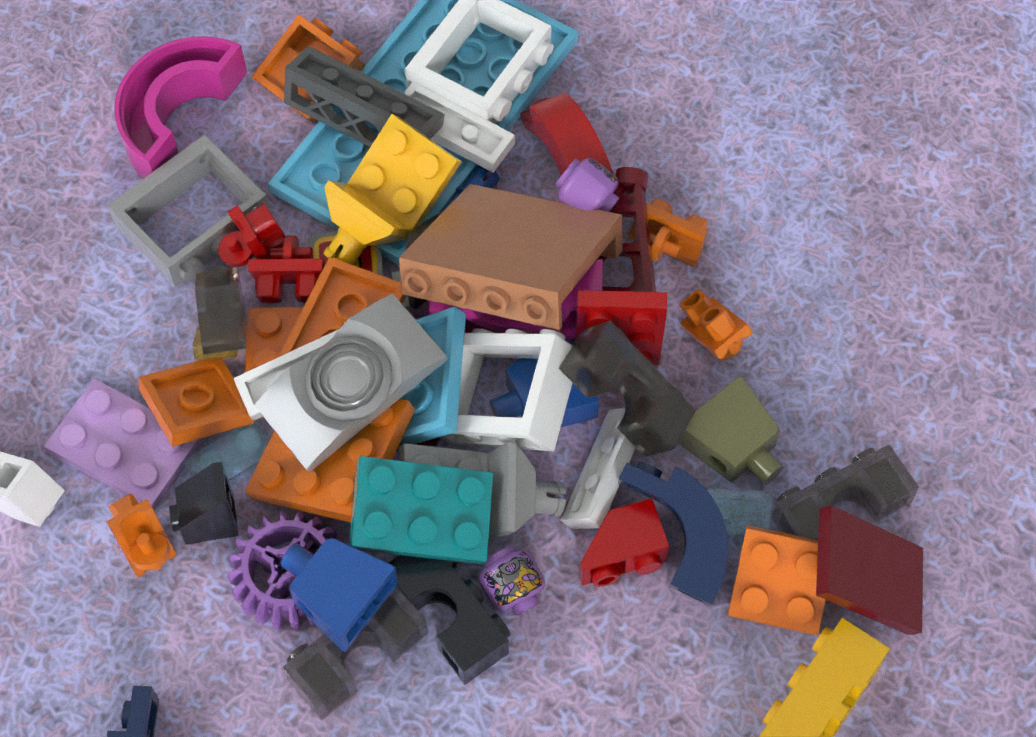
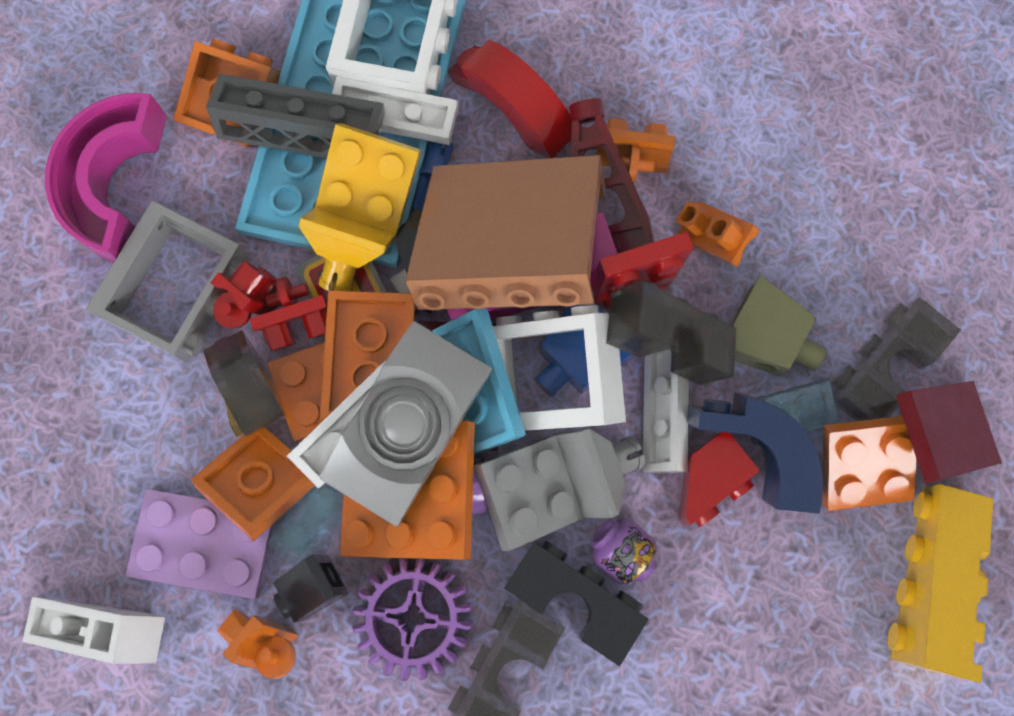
camera: 20 degrees left, 15 degrees up
blue torso [281,538,398,652] -> none
teal plate [349,456,493,564] -> none
medium lavender head [555,158,619,212] -> none

